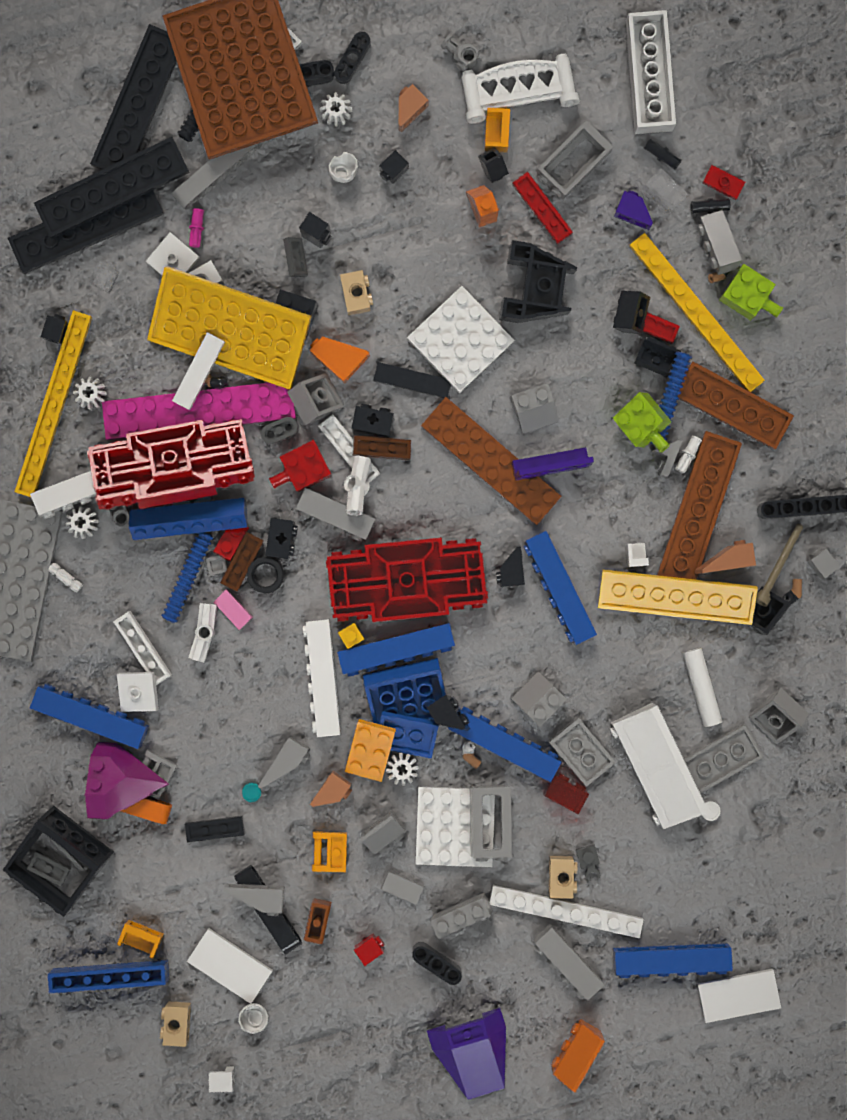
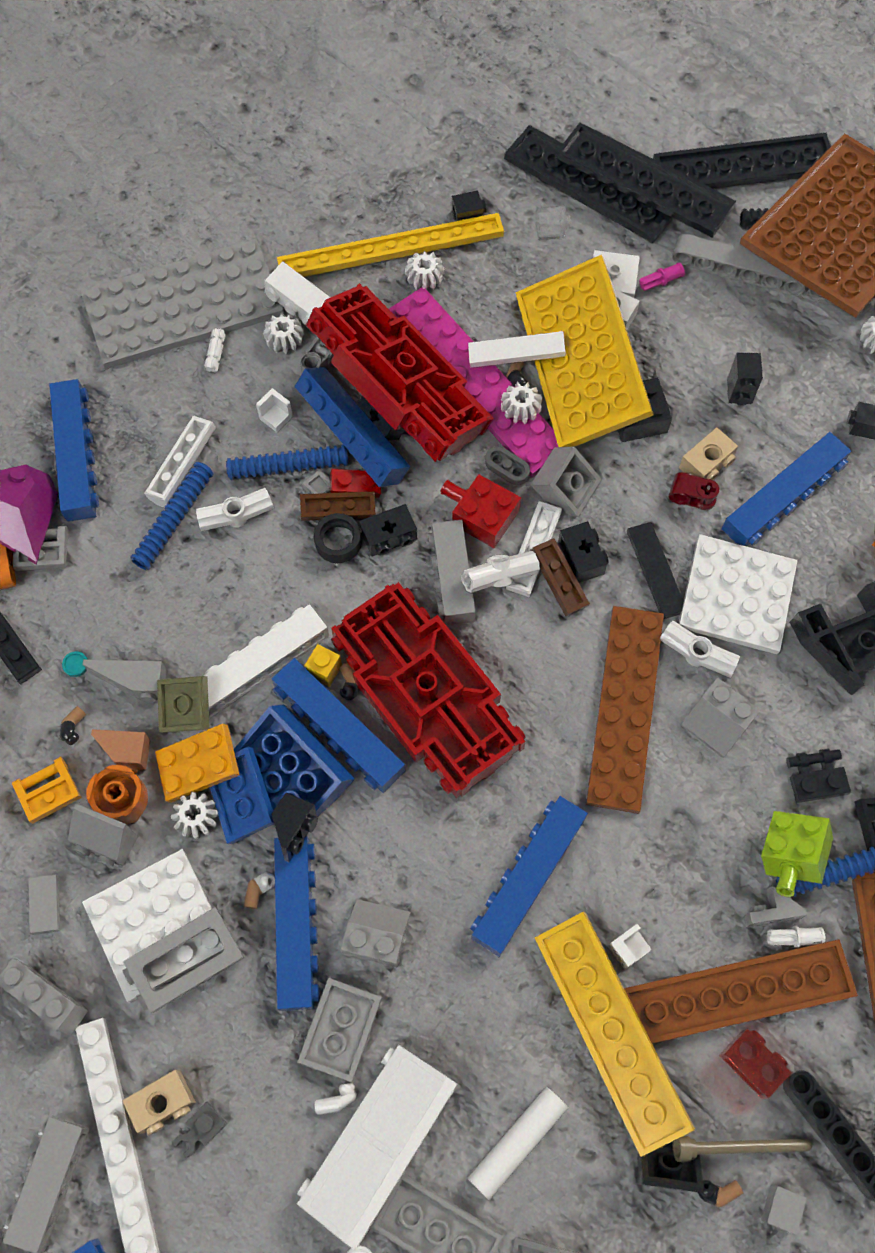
camera: 55 degrees right, 20 degrees down
white plate [117,672,159,712] -> none
bright pink slope [213,589,253,630] -> none
dark grey plate [283,237,308,277] -> none
orange slope [309,336,370,384] -> none
white hair [328,152,358,183] -> none
black slope [496,546,525,587] -> none
dark purple fence [511,447,594,481] -> none
clear red brick [543,773,589,814] -> none
nougat slope [695,540,756,574] -> none
none -> arm [60,706,87,745]
none -> orange brick [86,765,148,825]
none -> blue piece [130,462,214,570]
none -> olive tile [157,676,210,733]
none -> white panel [256,388,293,432]
none -> white arm [315,1083,357,1115]
none -> arm [339,663,359,700]
none -> white gear [501,382,542,424]
none -> white piece [660,621,740,678]
none -> dark red piece [669,472,720,510]
none -> clear red brick [719,1028,792,1099]
none -> blue brick [722,432,851,546]
none -> black plate [786,748,851,803]

